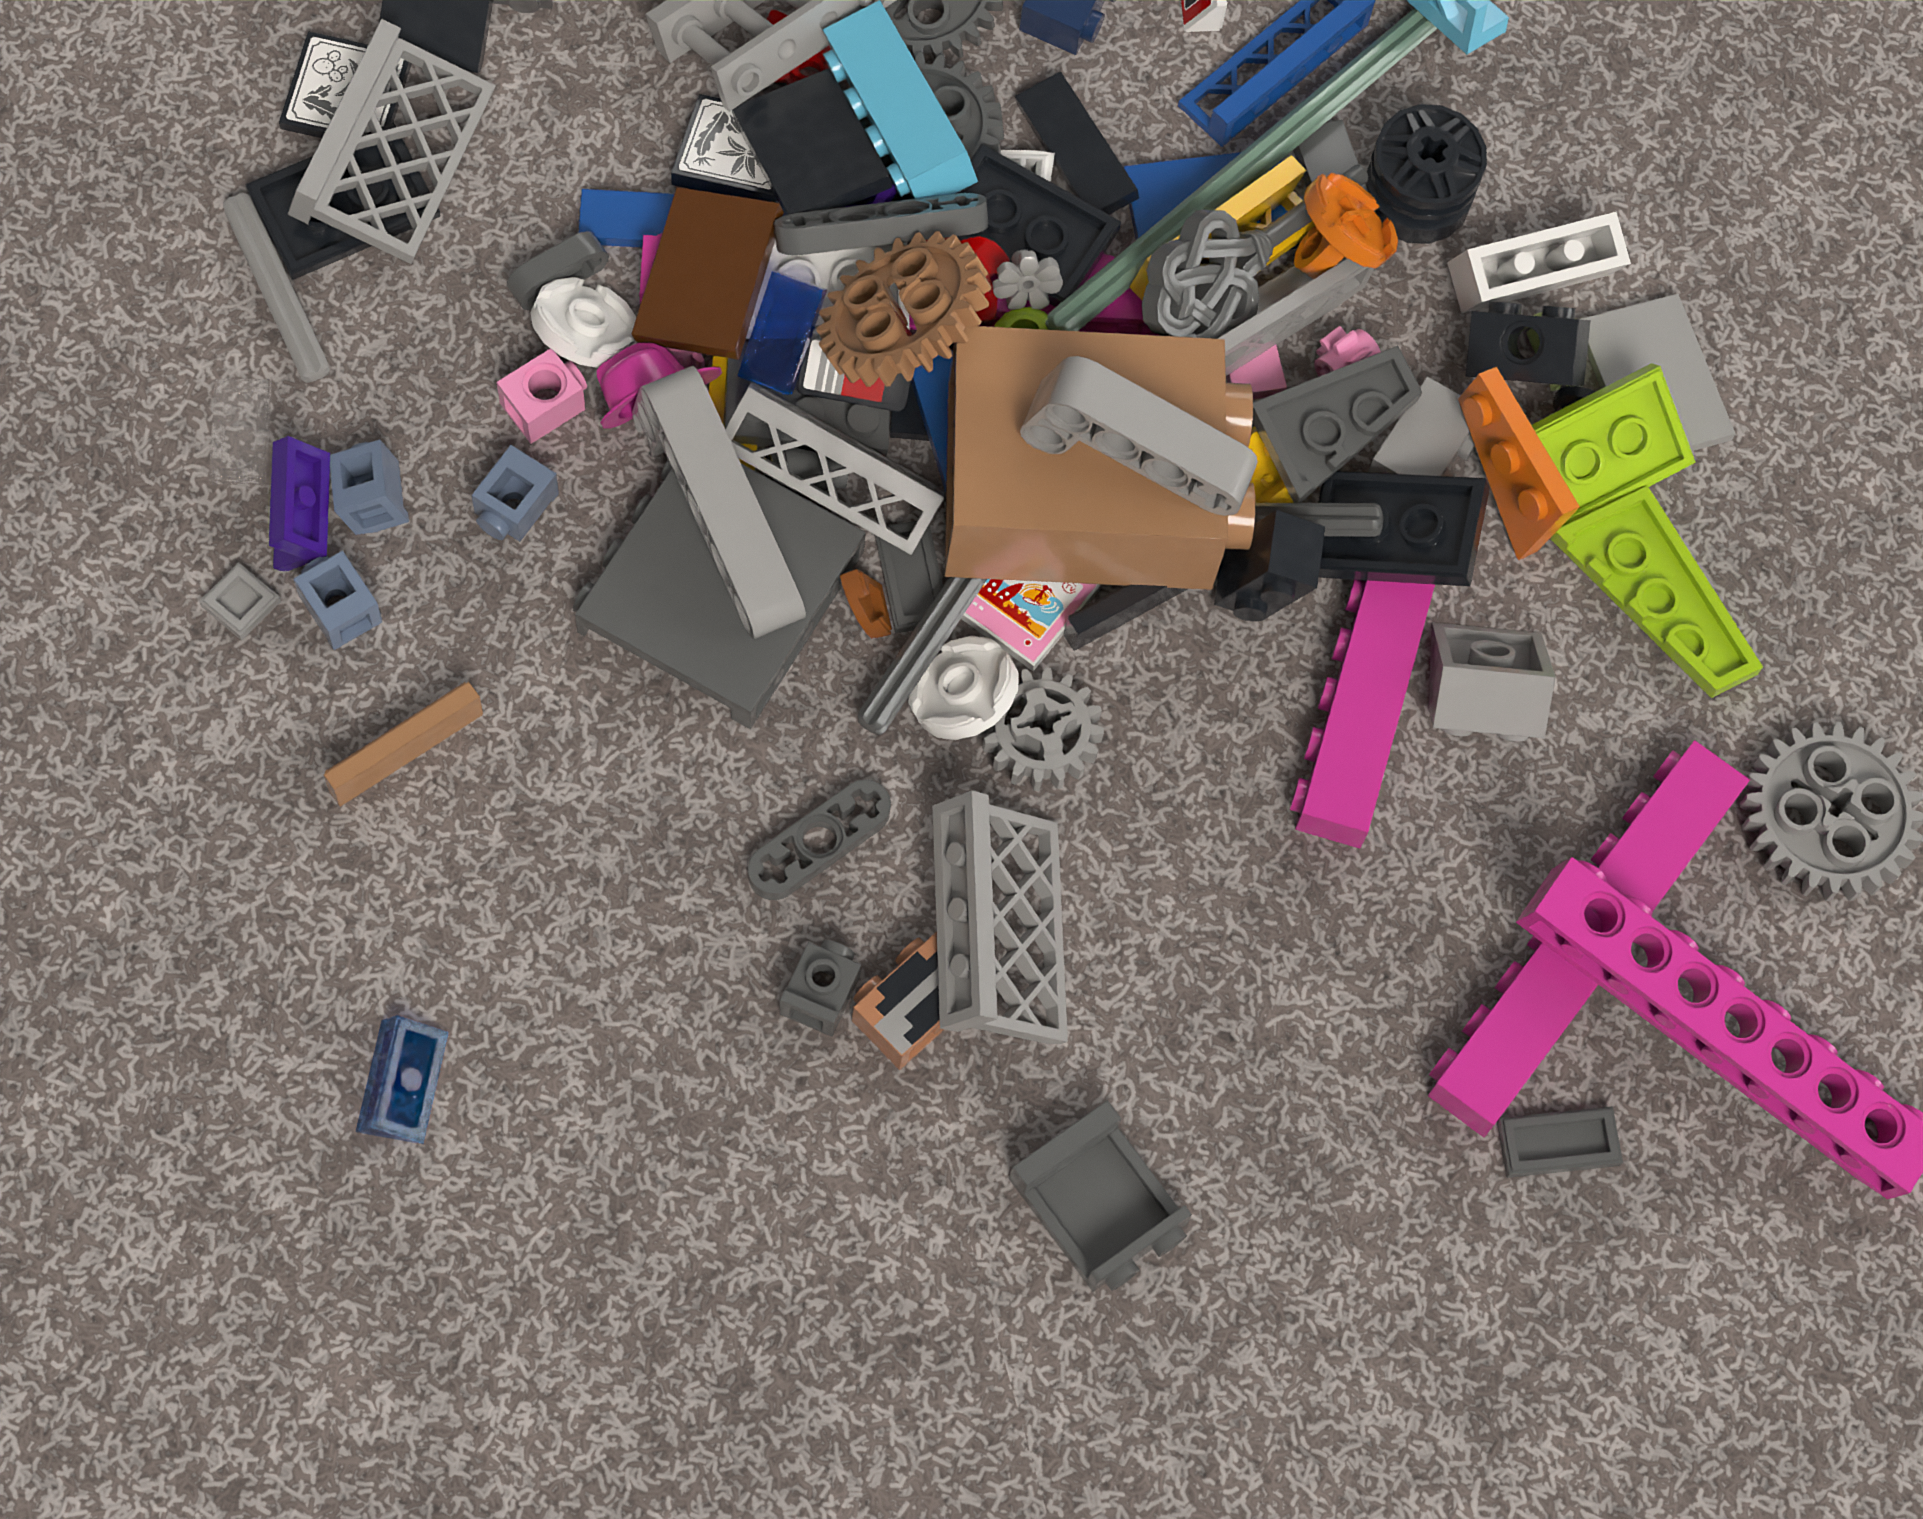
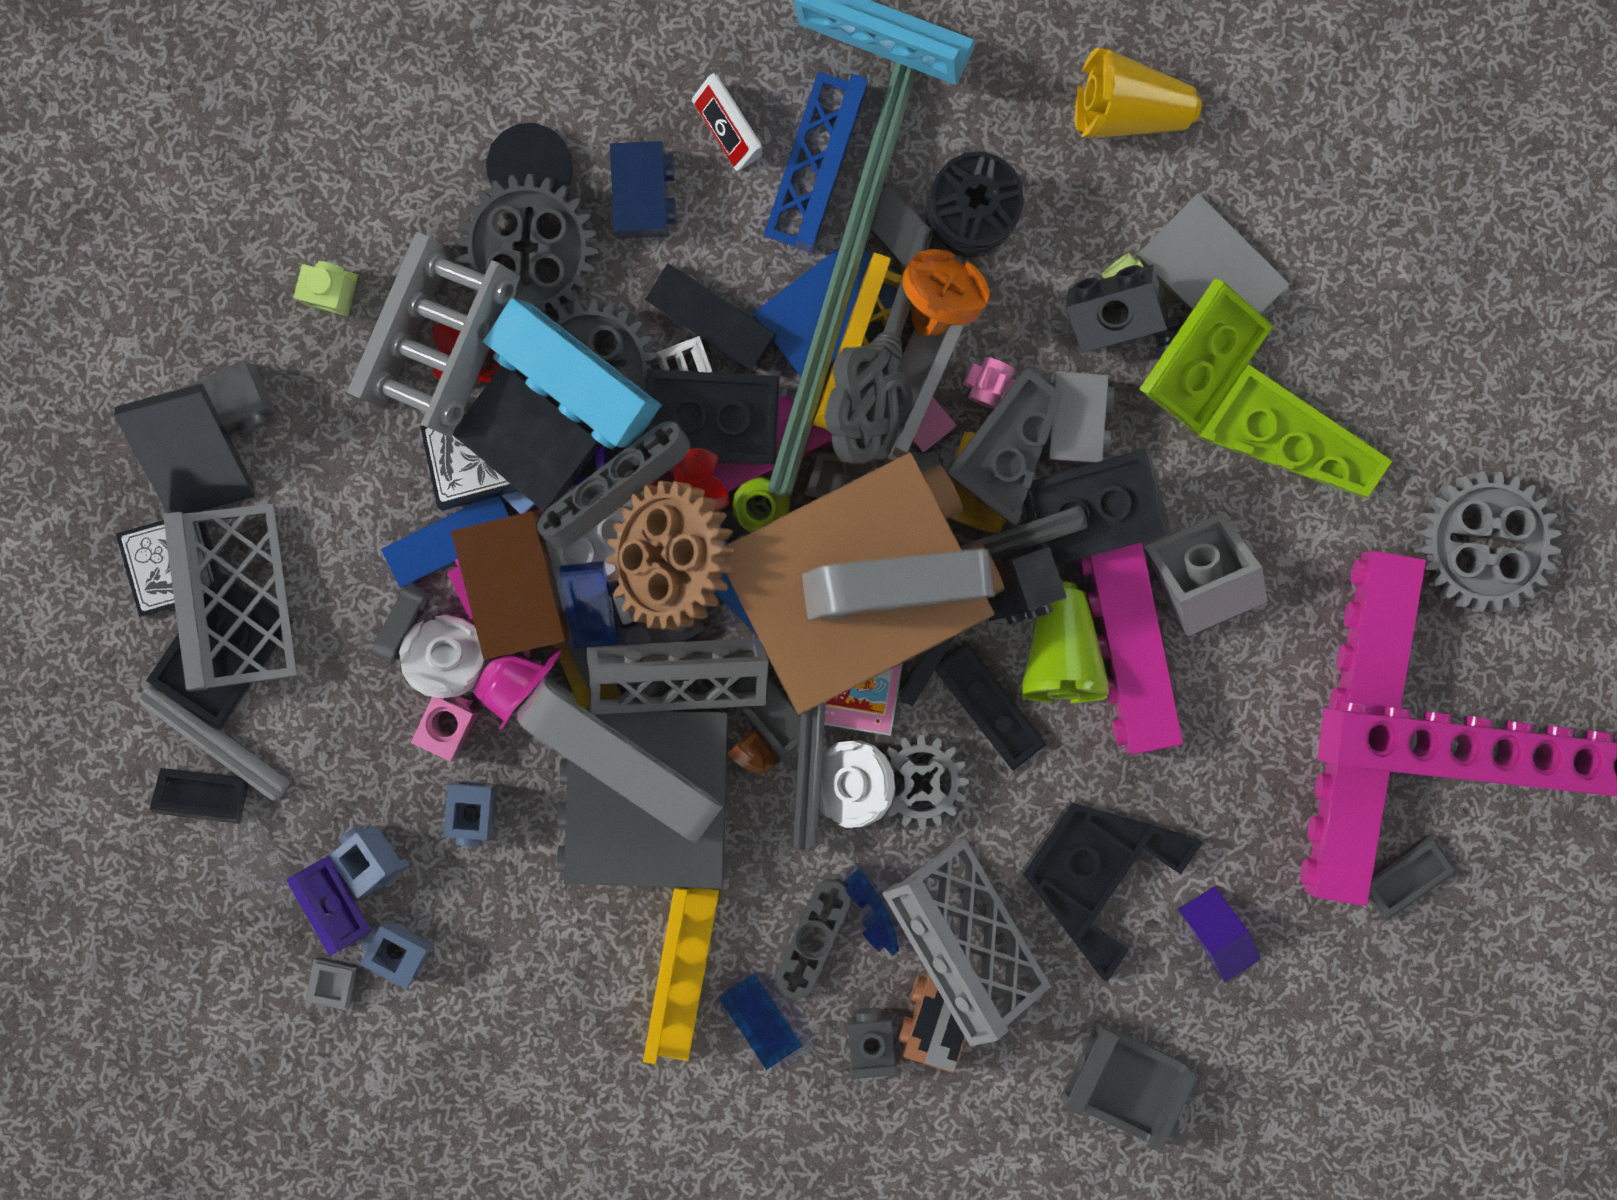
camera: 20 degrees left, 20 degrees up
medium nougat tile [323,682,483,807] -> none
light grey plant [992,250,1063,310] -> none
white brick [1447,212,1631,314] -> none
orange wing [1458,367,1580,561] -> none
none -> black tile [149,768,248,824]
none -> yellow fence [643,887,720,1065]
none -> clear blue tile [719,972,802,1070]
none -> clear blue slope [845,863,899,956]
none -> black tile [935,642,1047,771]
none -> lime cone [1021,582,1109,704]
none -> black wing [1021,801,1203,982]
none -> yellow cone [1074,47,1202,139]
none -> dark purple slope [1178,886,1261,982]

